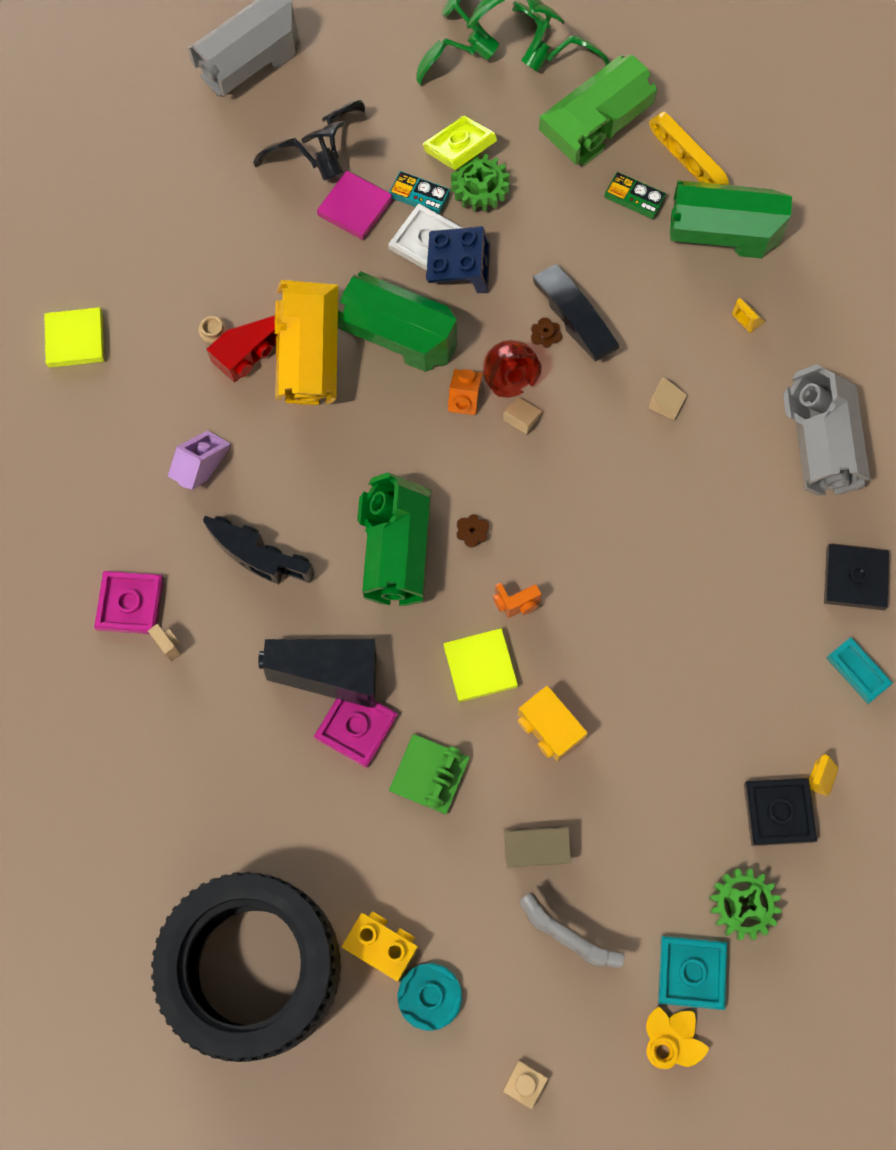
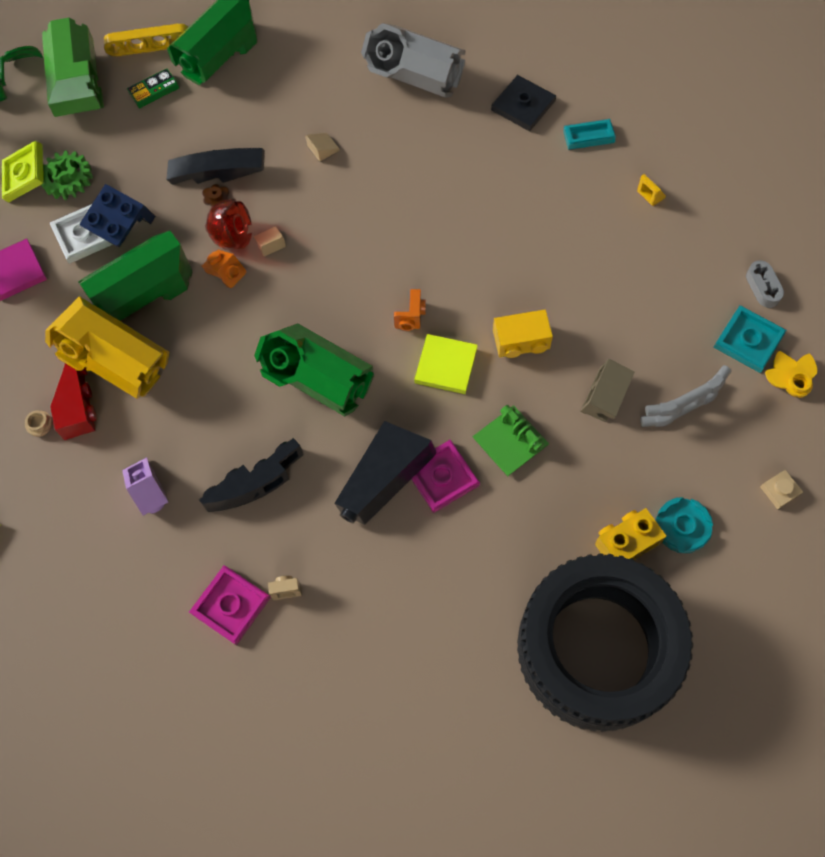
camera: 60 degrees left, 5 degrees down
tile [389,171,450,215] -> none
reddish brown plant [457,514,489,548] -> none
bright green gear [709,869,781,941] -> none
yellow slope [732,298,765,333] -> none
black plate [744,778,817,846] -> none
none -> light grey beam [746,260,784,308]

